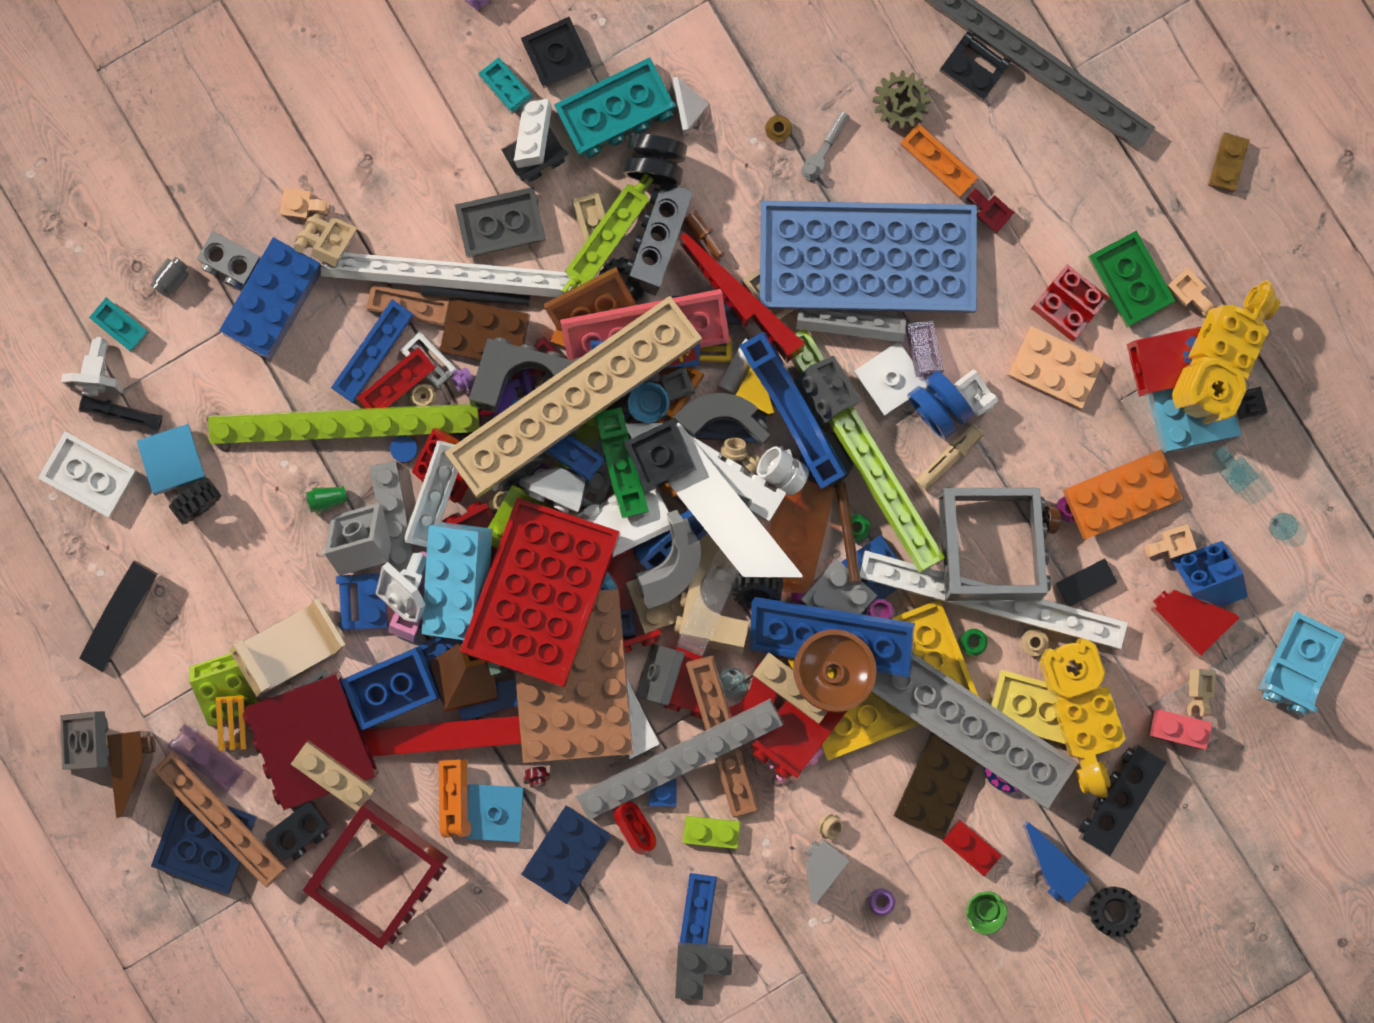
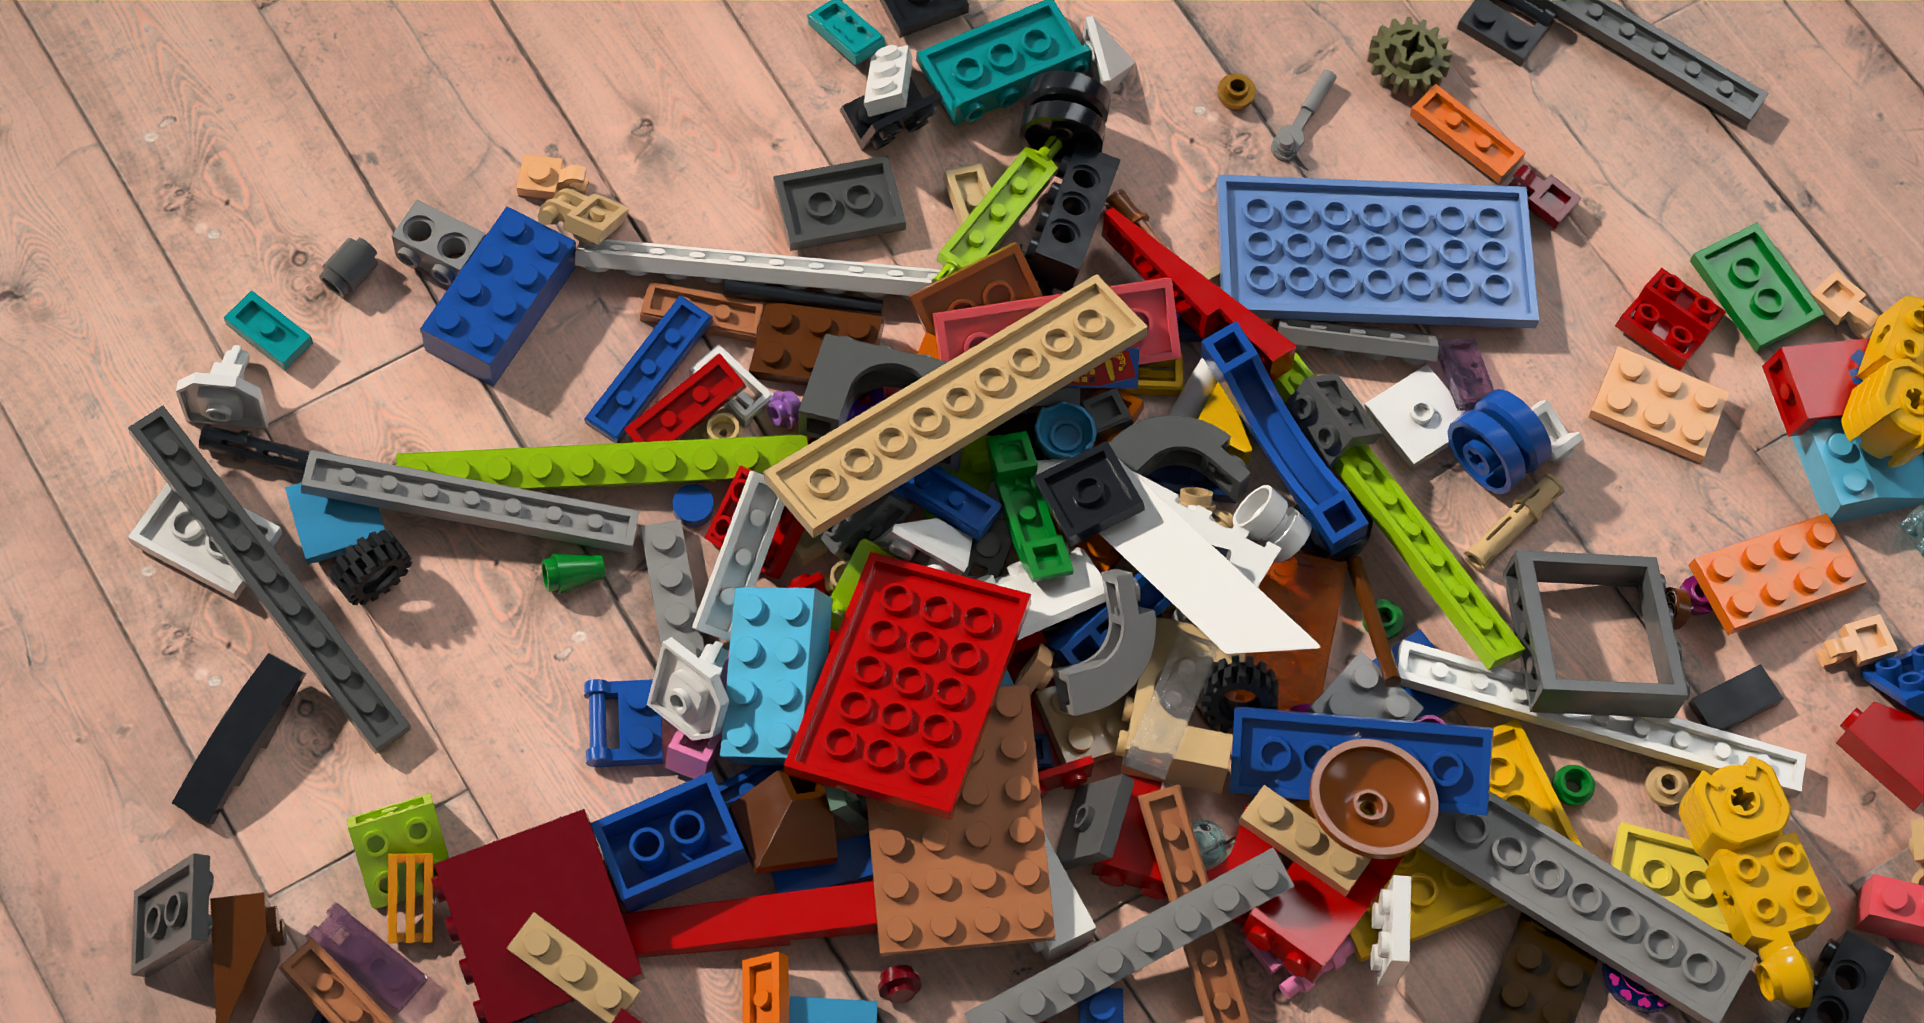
camera: 10 degrees left, 20 degrees down
tan panel [229,598,346,697] -> none
light grey slope [324,502,391,576] -> none
pearl gold plate [1208,132,1250,193] -> none
none -> dark grey plate [128,405,411,754]
none -> light grey plate [301,450,639,554]
none -> light nougat plate [1015,643,1055,695]
none -> white plate [1370,875,1411,987]

